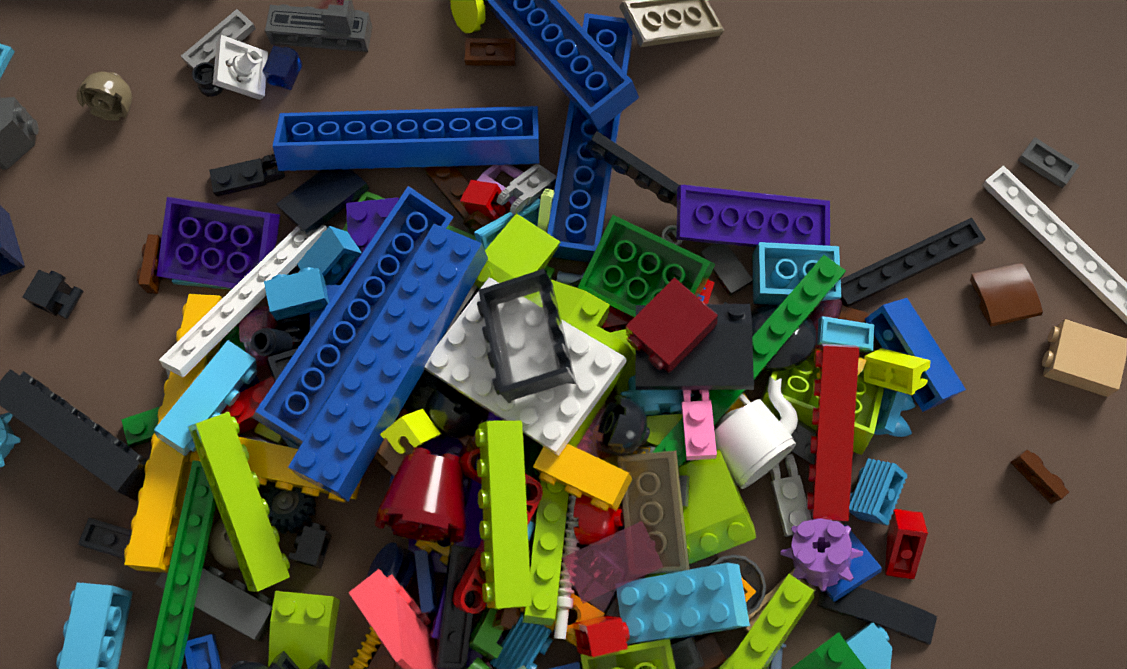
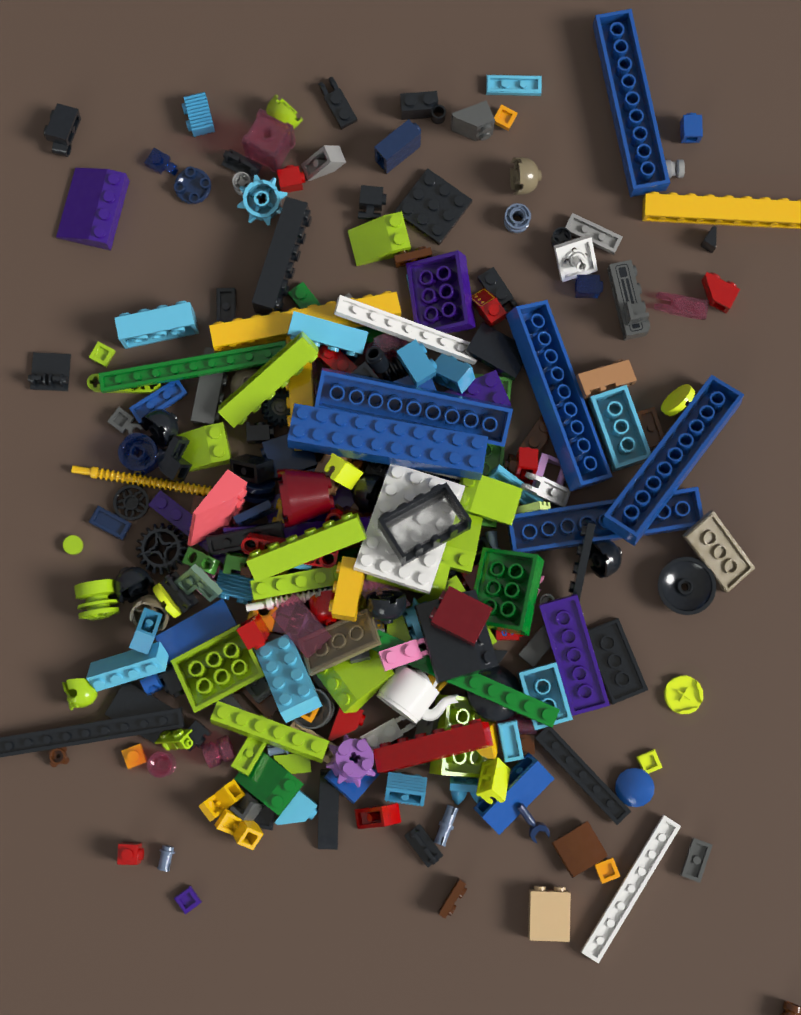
camera: 70 degrees right, 10 degrees up
none -> black hinge [230,454,274,484]
none -> dark blue brick [260,434,317,481]
none -> lime tile [274,754,312,774]
none -> red slope [328,707,366,741]
none -> lime slope [348,211,411,266]
none -> black plate [395,168,472,245]
none -> black hinge [404,824,443,867]
none -> sand blue pin [434,805,459,847]
none -> red slope [472,288,507,327]
none -> light orange plate [494,104,518,131]
none -> sand blue wheel [504,203,531,233]
none -> dark blue piece [516,803,550,844]
none -> medium nougat wedge [576,359,637,402]
none -> medium azure brick [588,385,651,472]
none -> black cylinder [588,540,622,578]
none -> black tile [588,618,648,705]
none -> light orange plate [594,857,620,884]
none -> blue dish [615,768,655,807]
none -> neon yellow tile [636,749,663,774]
none -> black dish [657,557,716,615]
none -> neon yellow tile [664,675,703,714]

